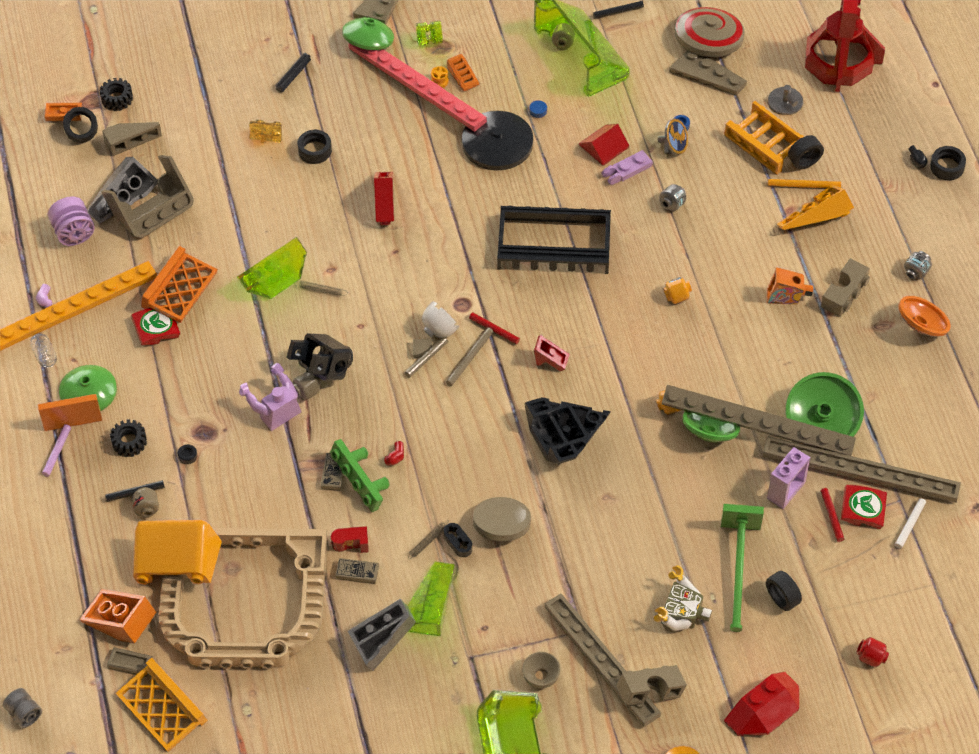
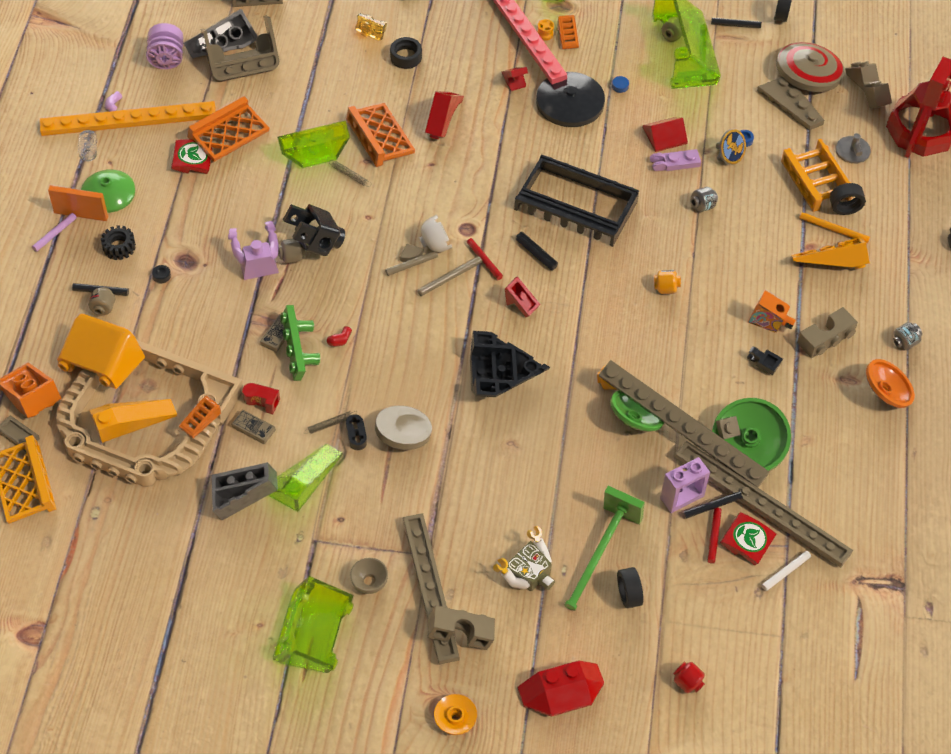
camera: 20 degrees right, 0 degrees up
none -> light orange wedge [89,399,177,443]
none -> orange slope [179,396,221,439]
none -> orange fence [346,103,415,167]
none -> red slope [501,67,528,91]
none -> black axle [516,232,558,271]
none -> black bar [683,491,743,519]
none -> dark tan plate [716,416,741,439]
none -> black plate [747,346,783,376]
none -> dark tan arch [845,61,892,108]

